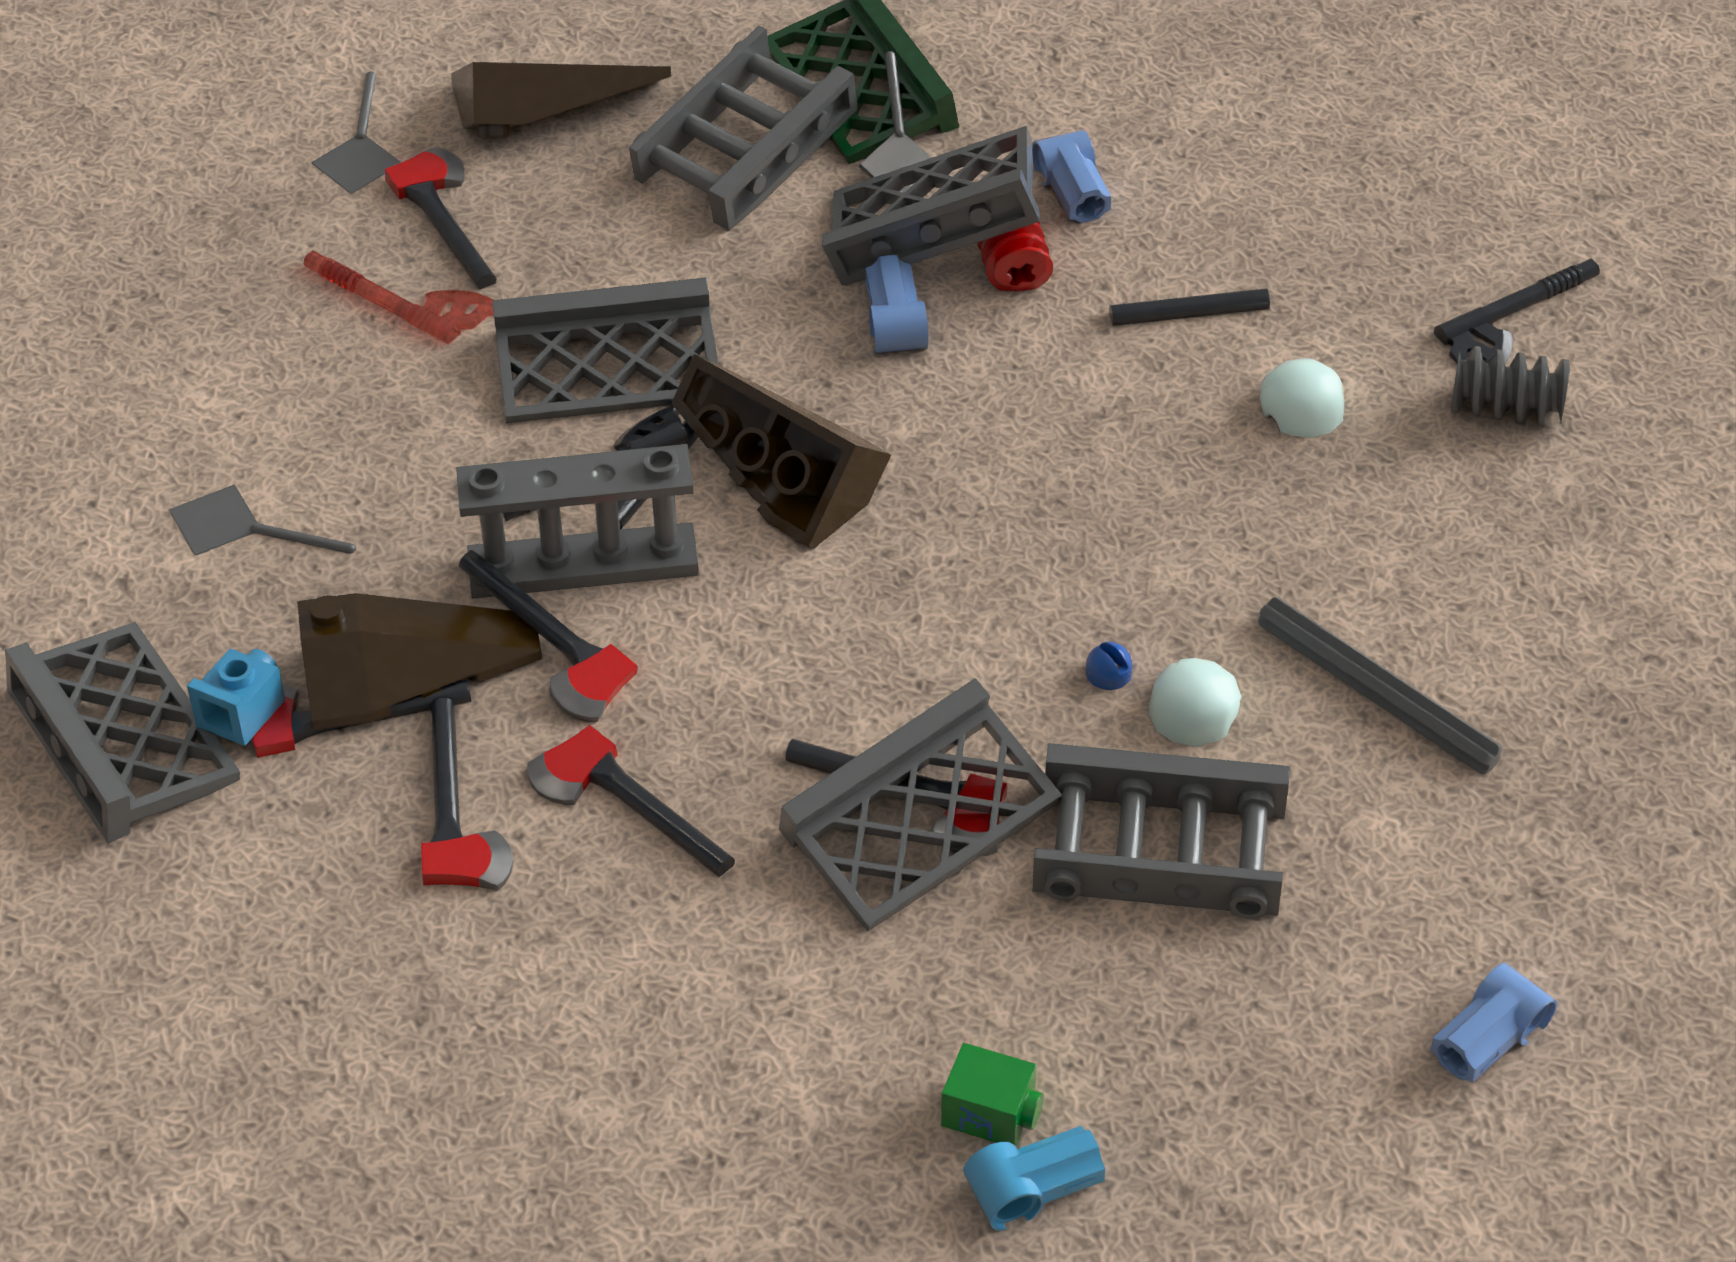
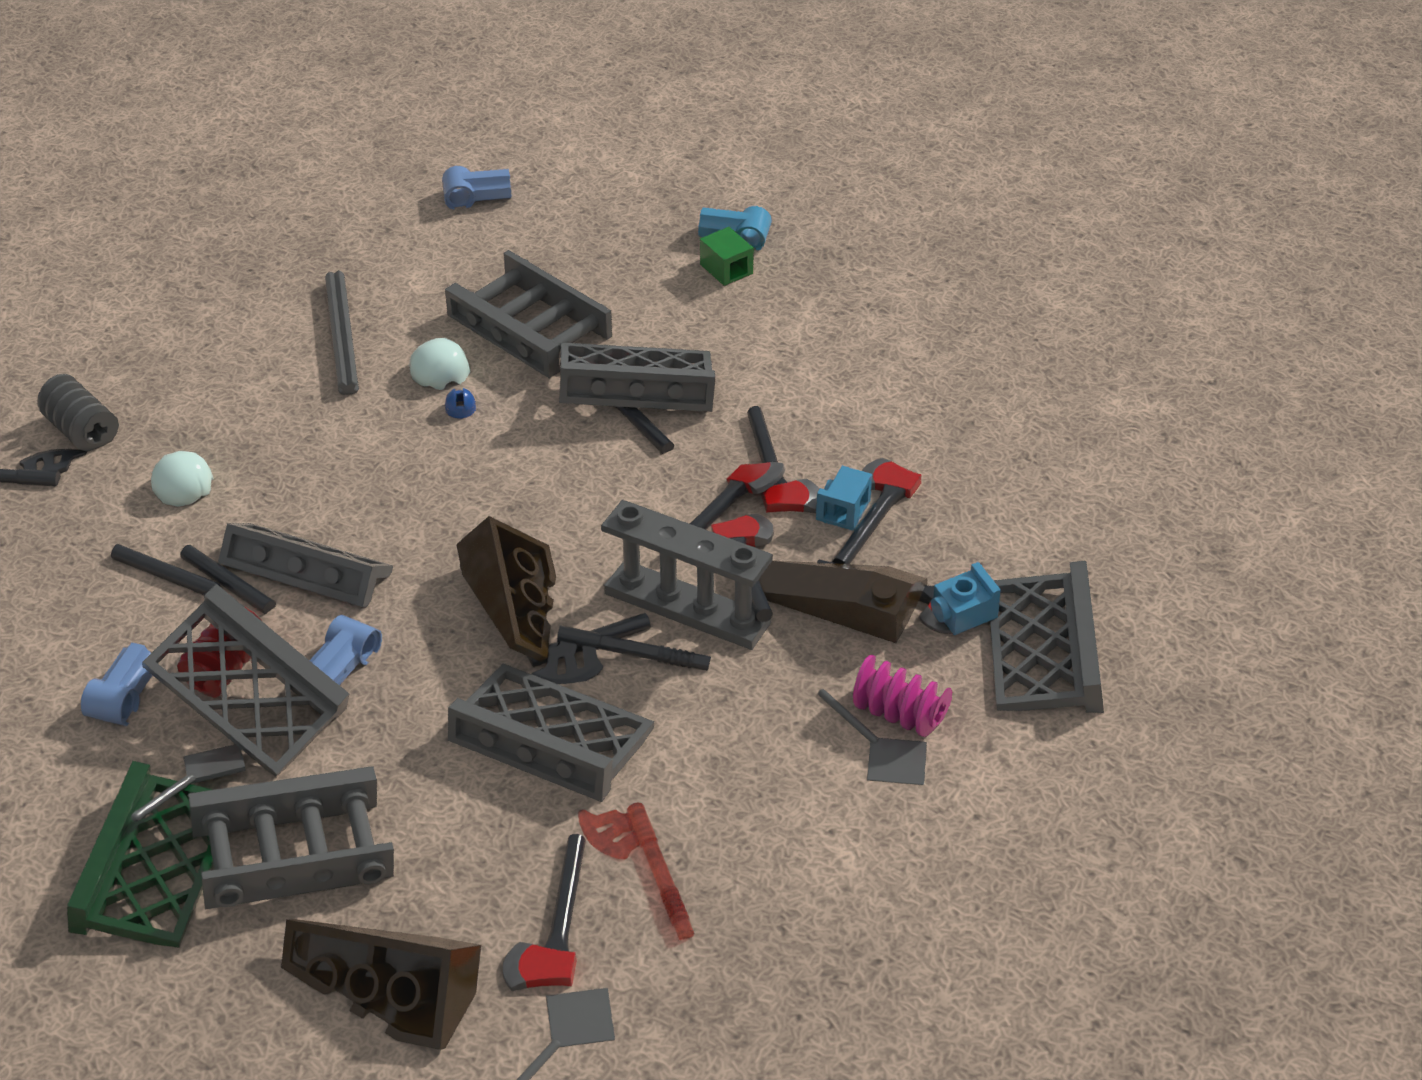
camera: 145 degrees left, 5 degrees down
none -> black bar [180,545,276,614]
none -> dark grey fence [218,523,393,607]
none -> piece [690,462,785,530]
none -> dark azure brick [816,465,872,531]
none -> dark pink piece [853,655,953,737]

